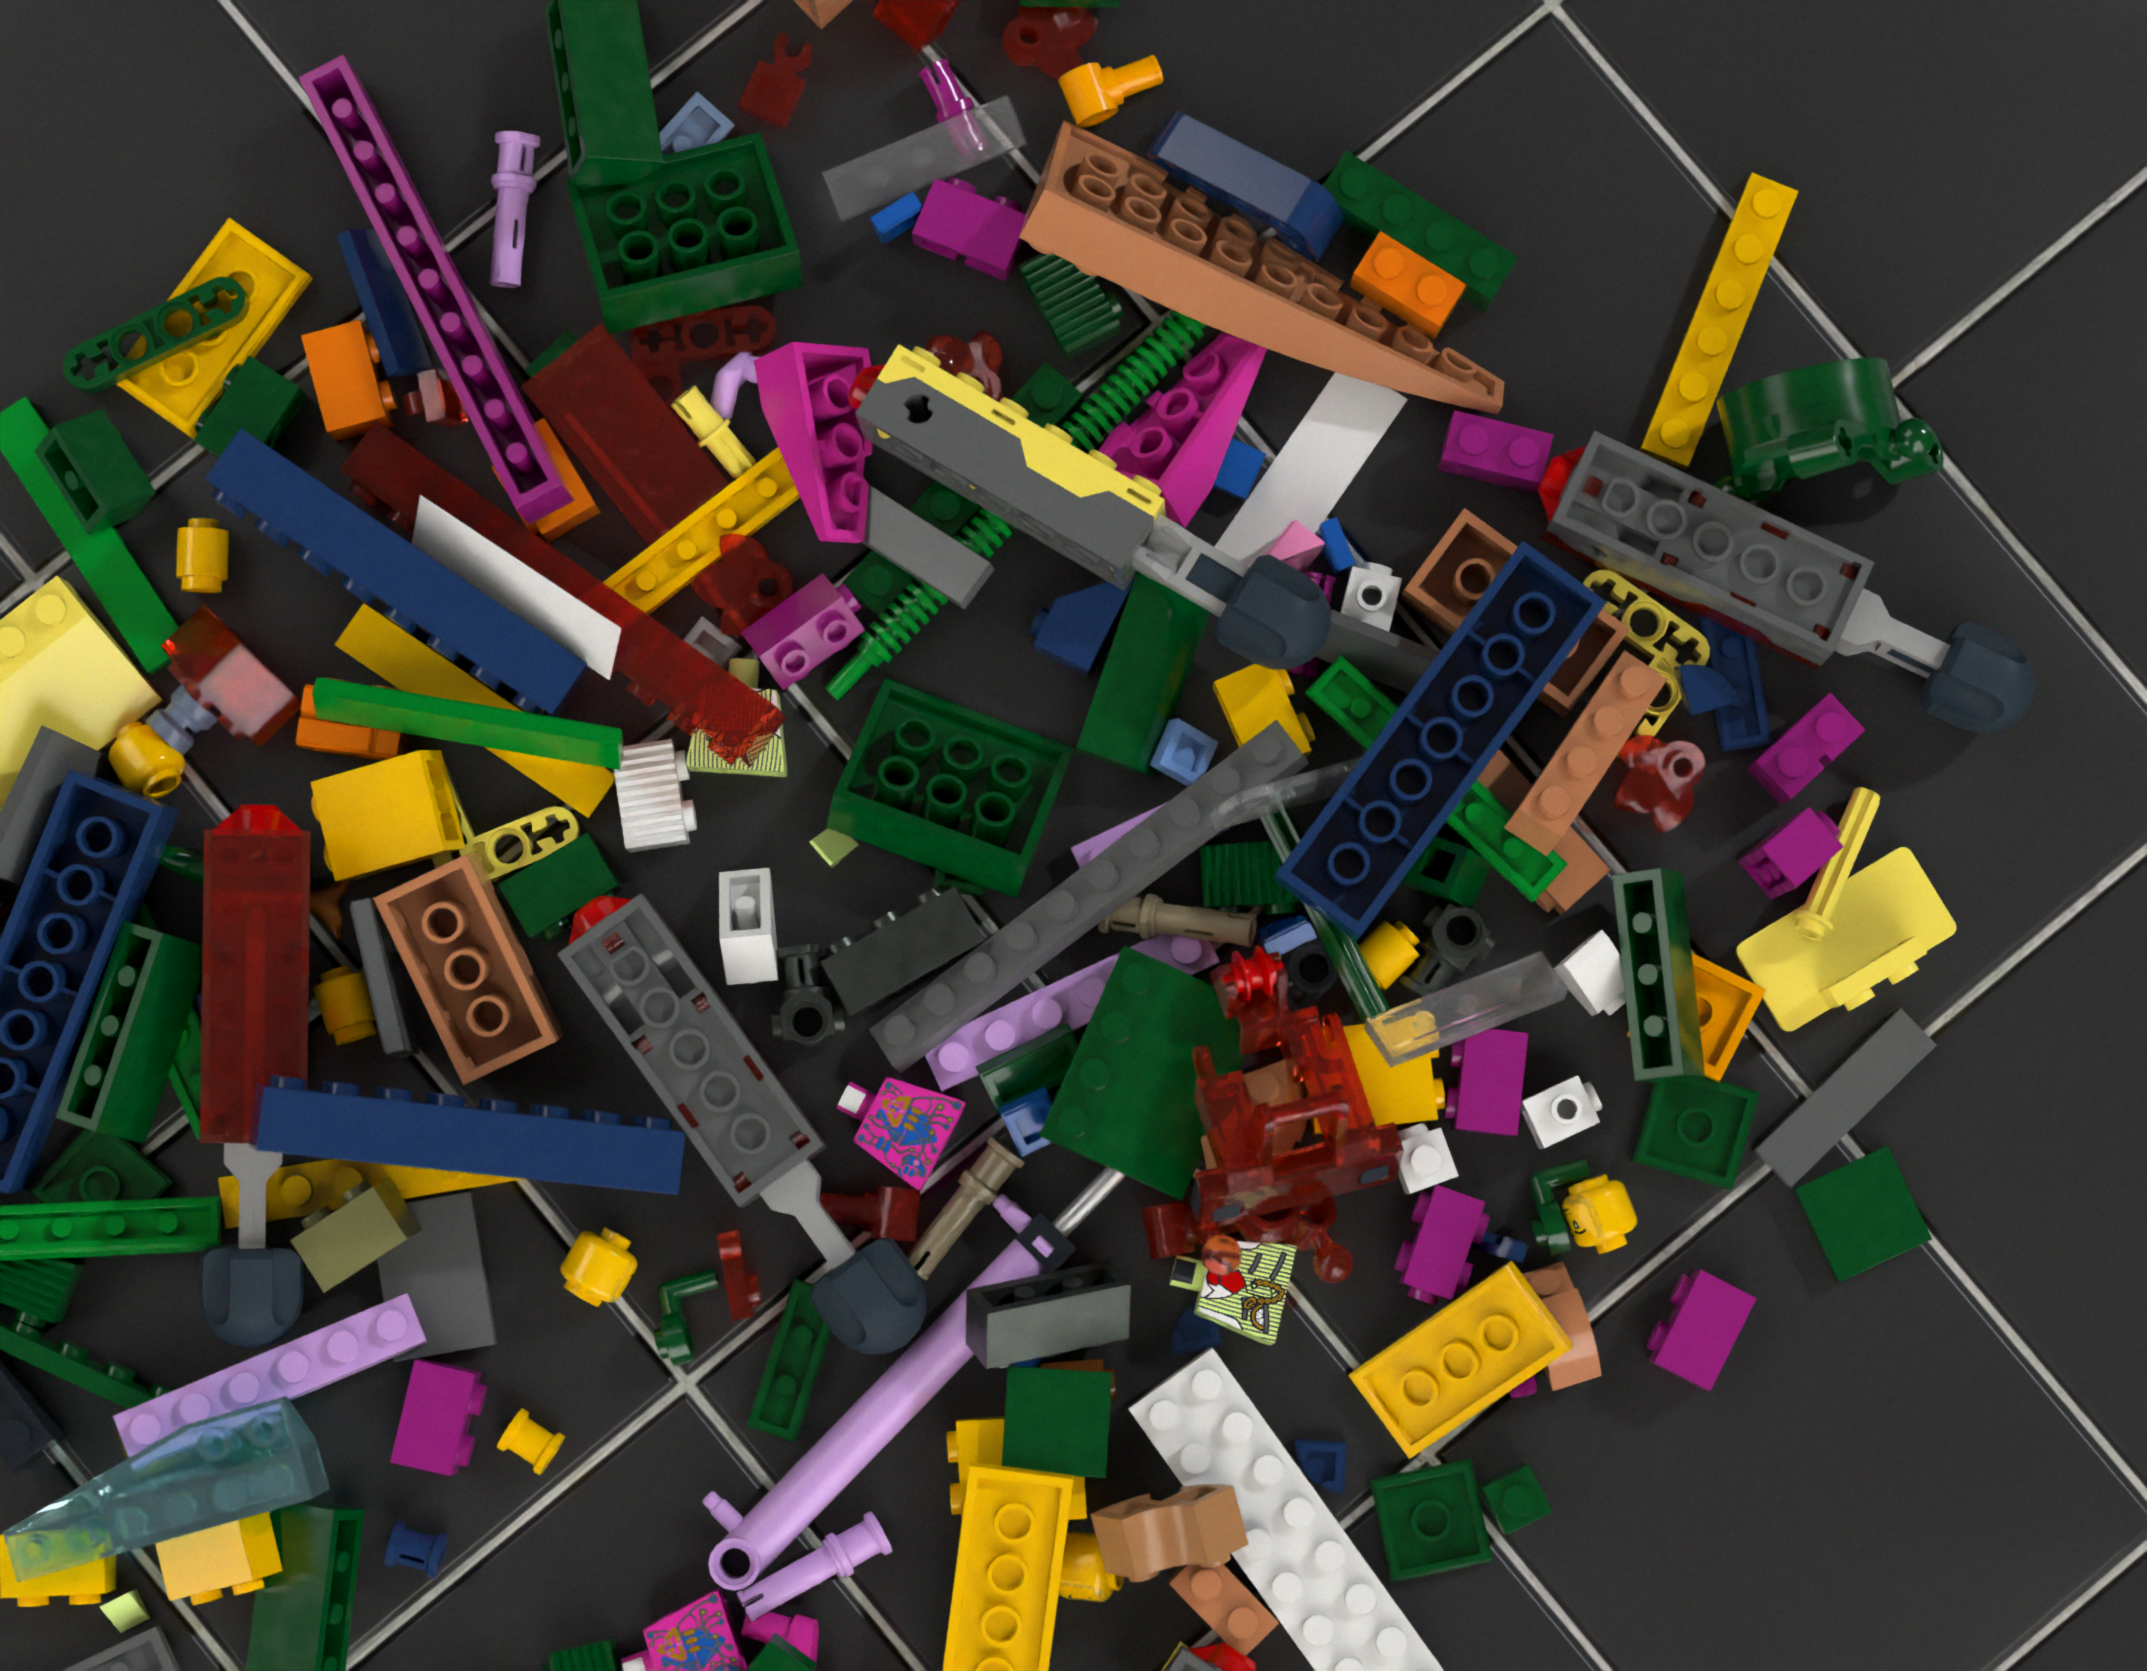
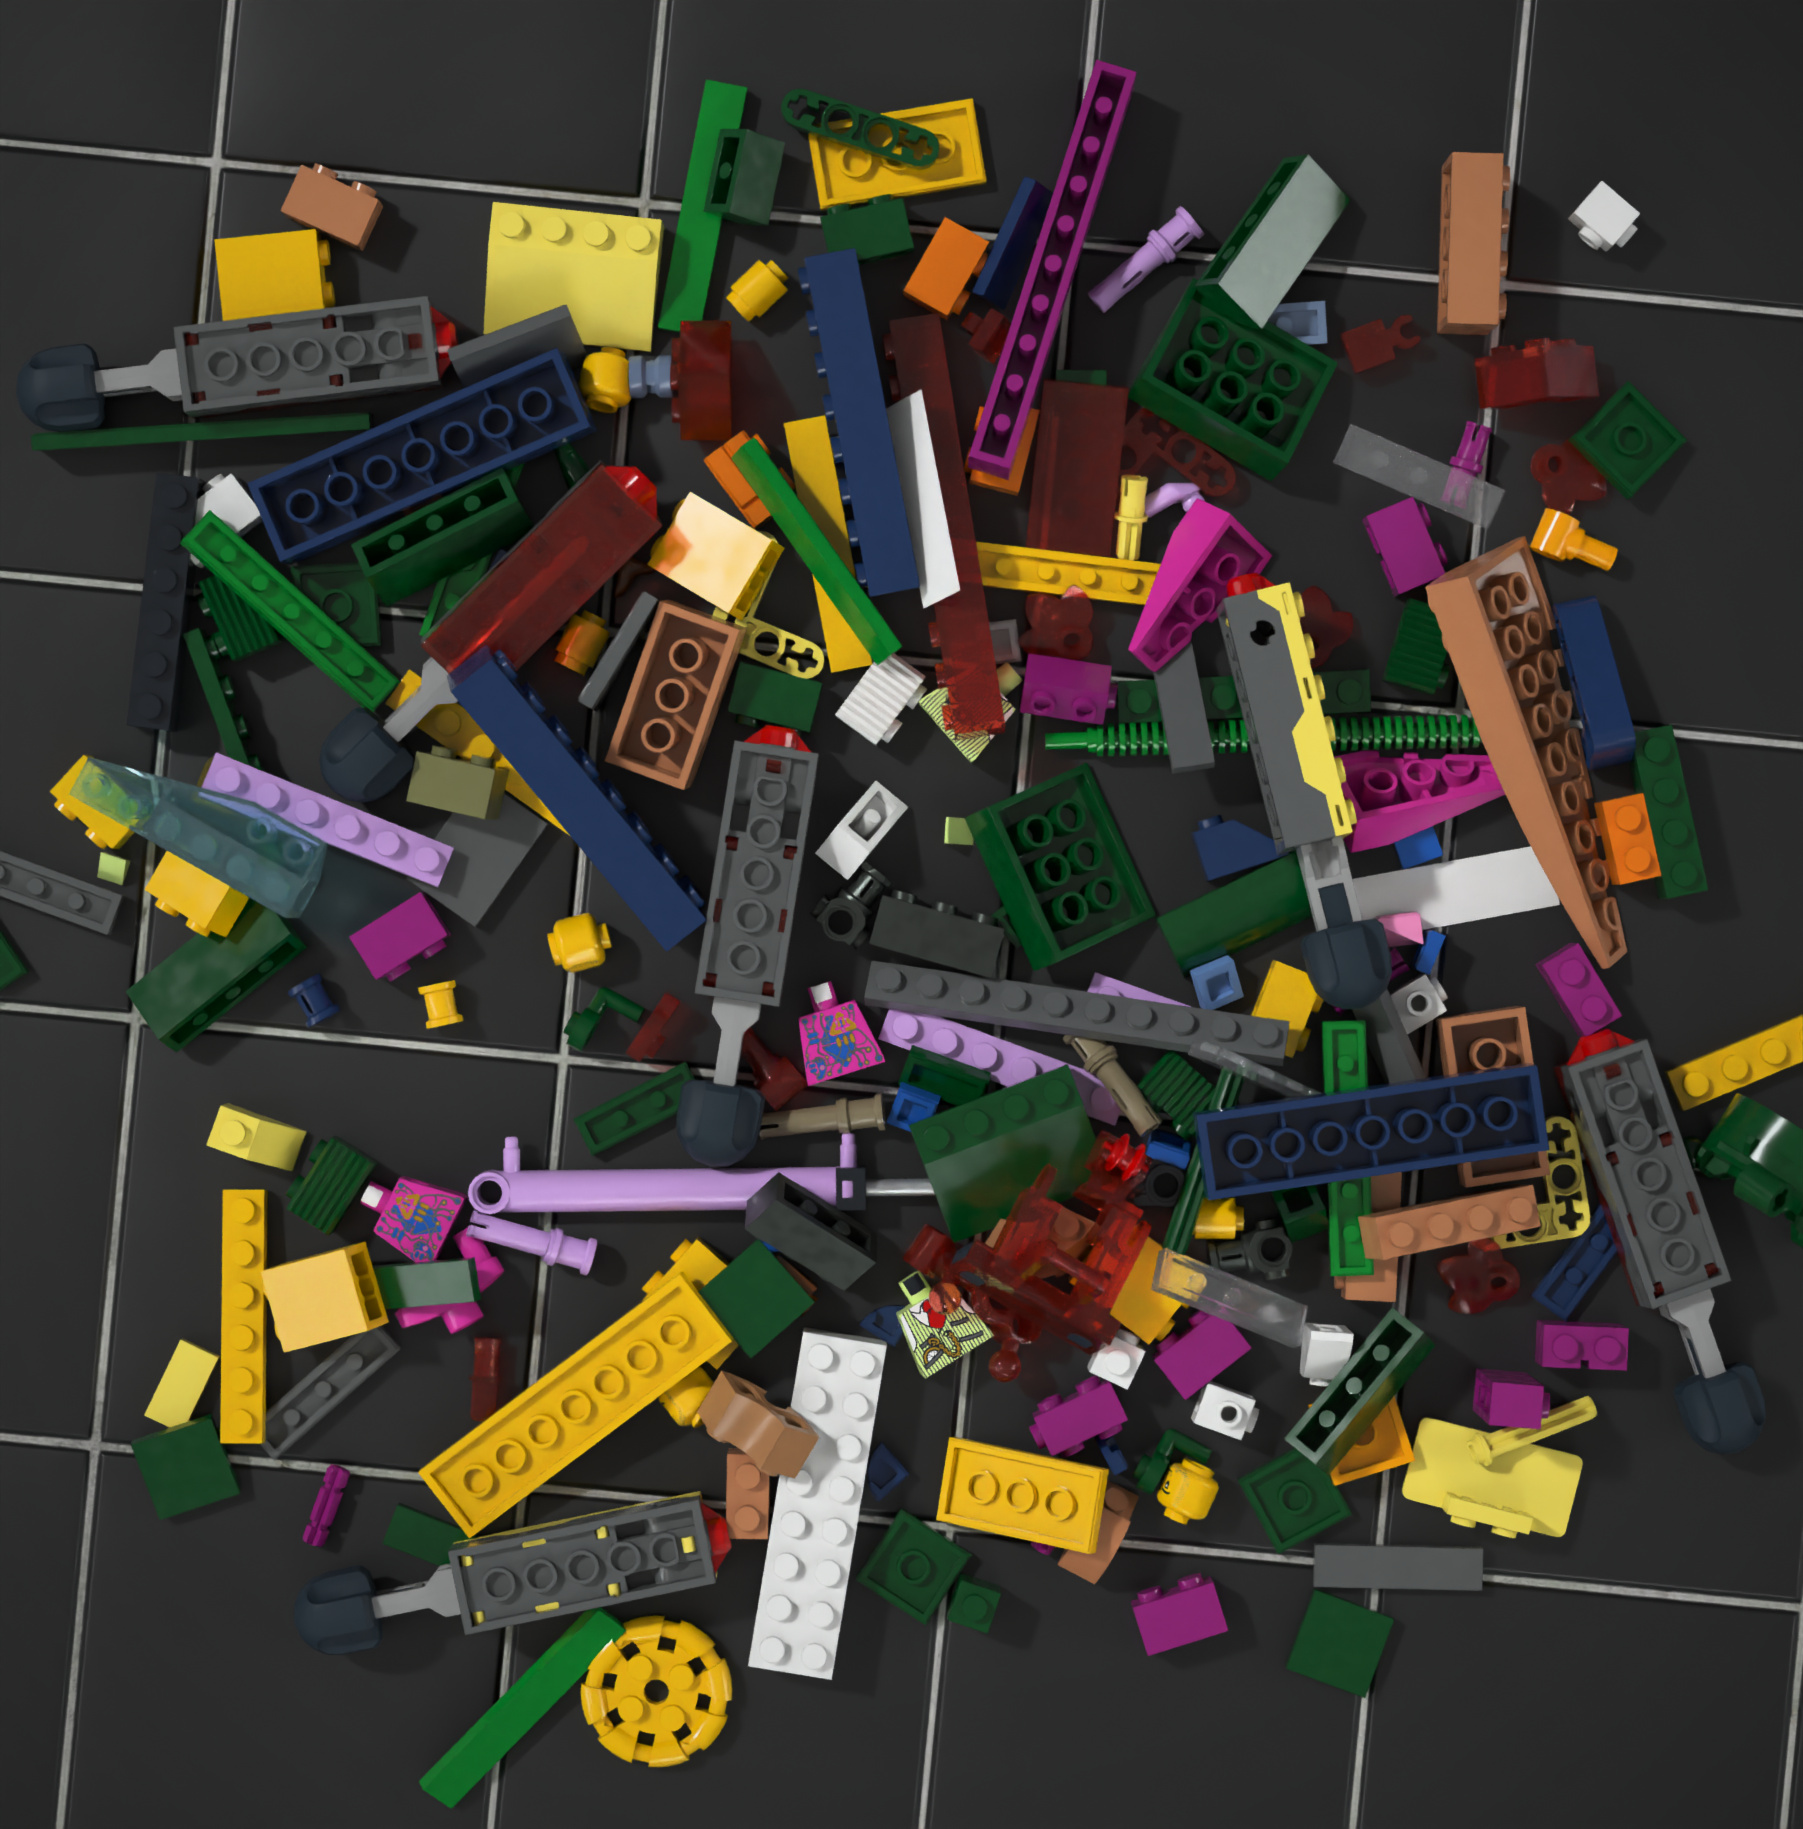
camera: 40 degrees right, 5 degrees up
blue tile [870,191,922,244] -> none
dark blue tile [1674,665,1740,716] -> none

